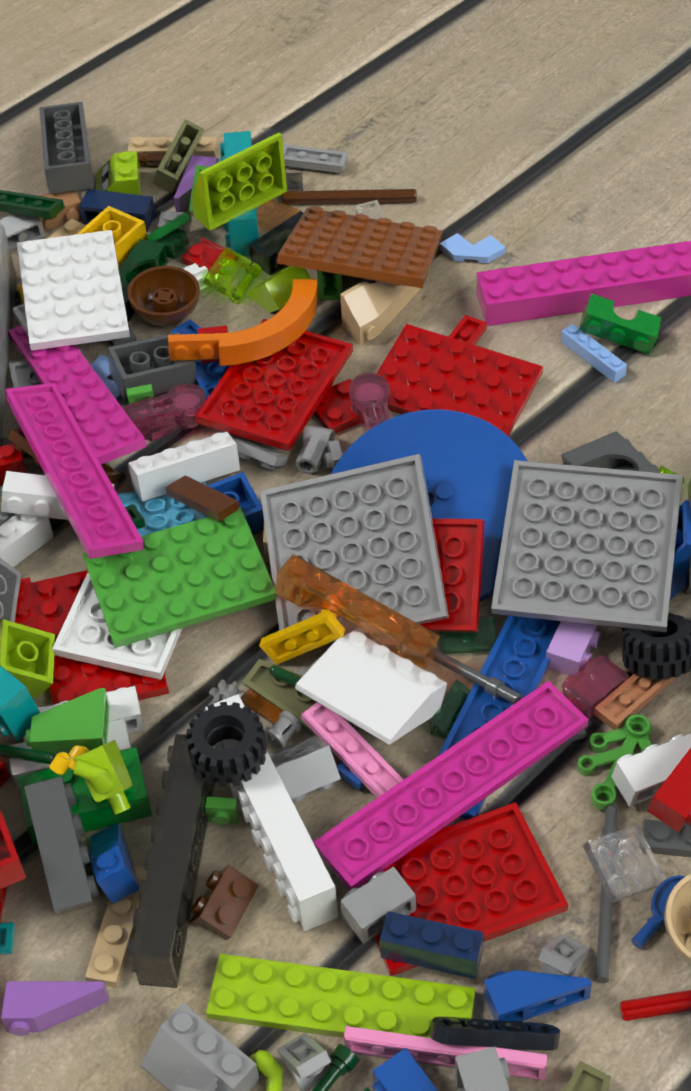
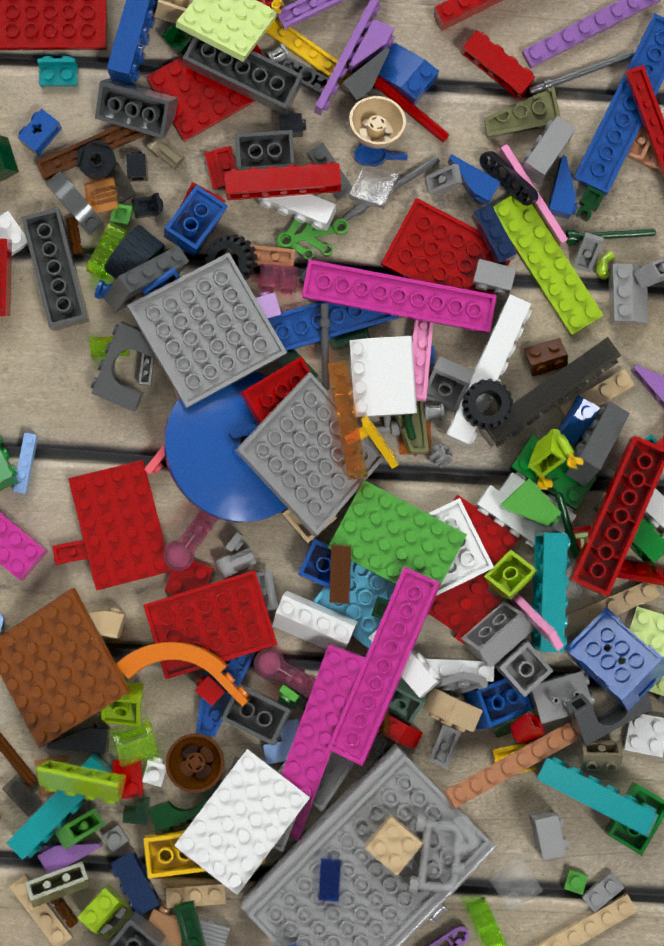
camera: 145 degrees left, 35 degrees up
green tile [147,211,192,242] -> none

